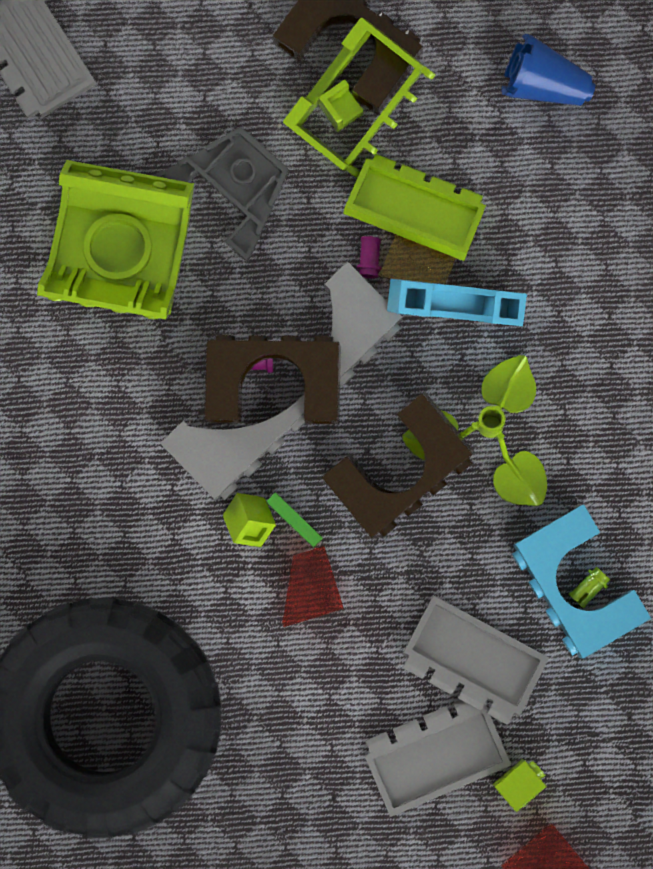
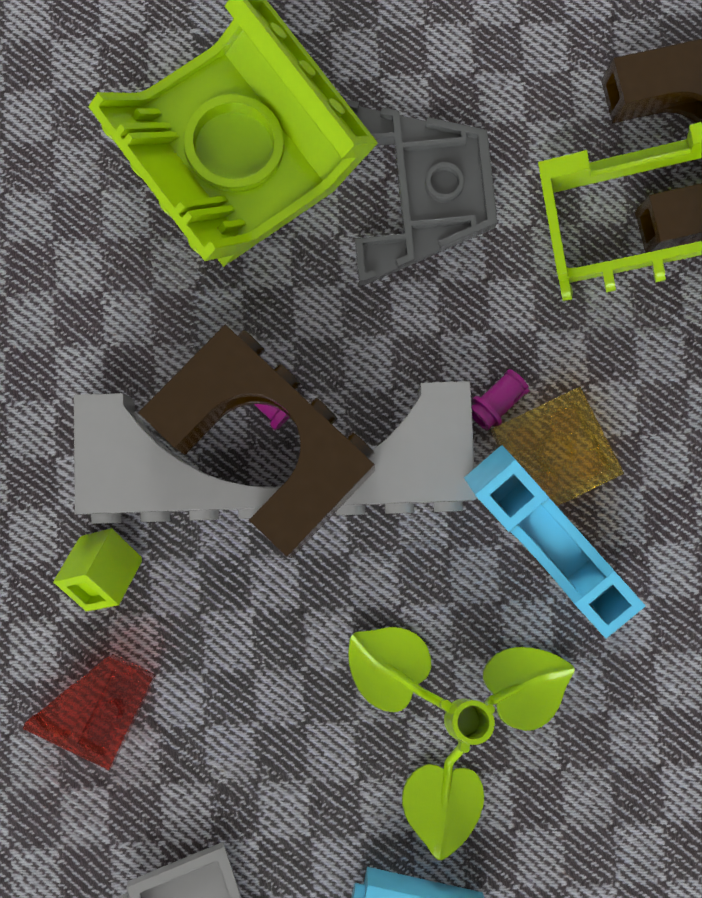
camera: 40 degrees right, 0 degrees up
bright green tile [266,492,323,548] -> none
lime panel [319,80,364,132] -> none
dark brown arch [322,392,476,538] -> none
lime hinge [343,154,486,261] -> none

